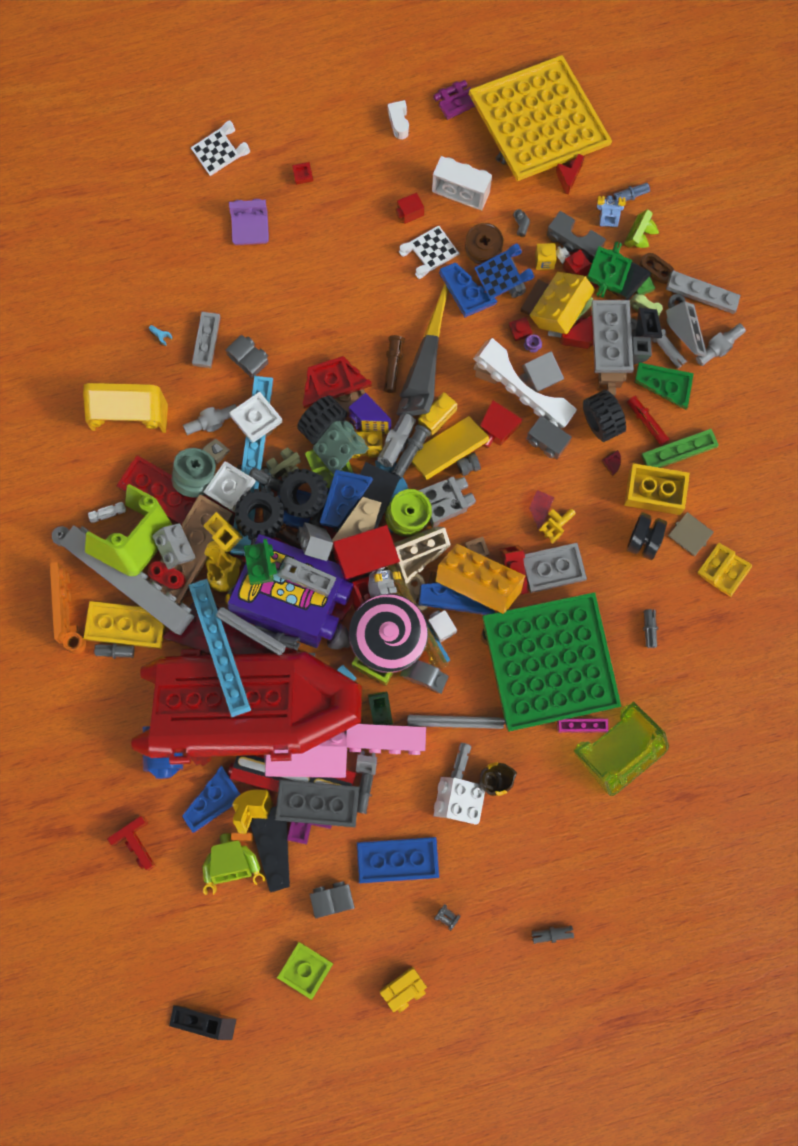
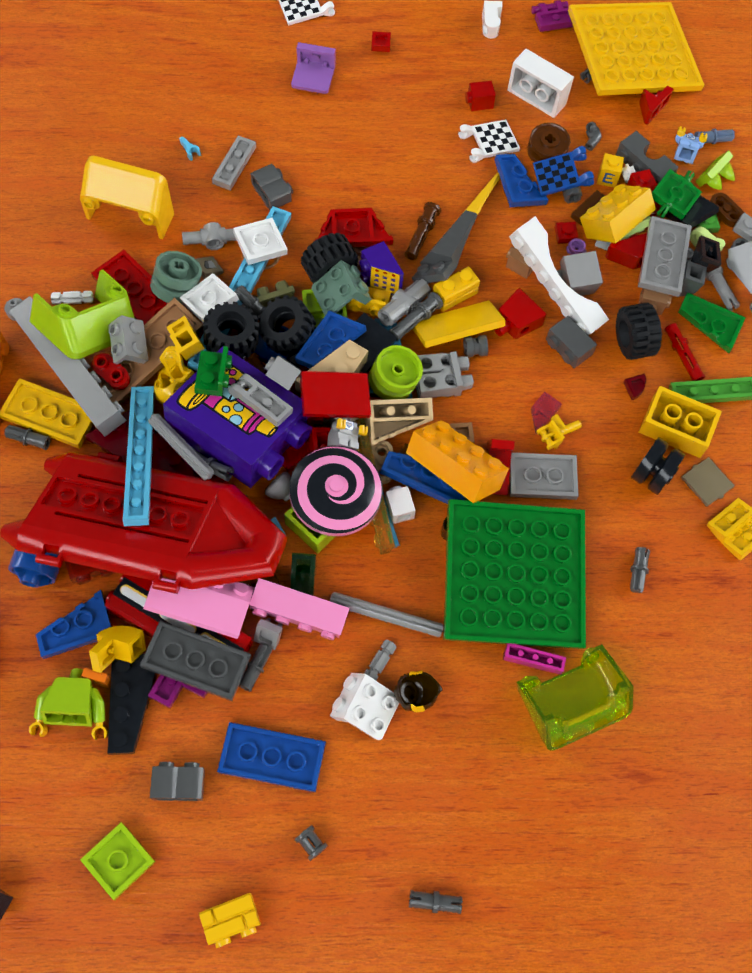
camera: 10 degrees right, 10 degrees down
dark grey brick [400,660,449,694] -> none

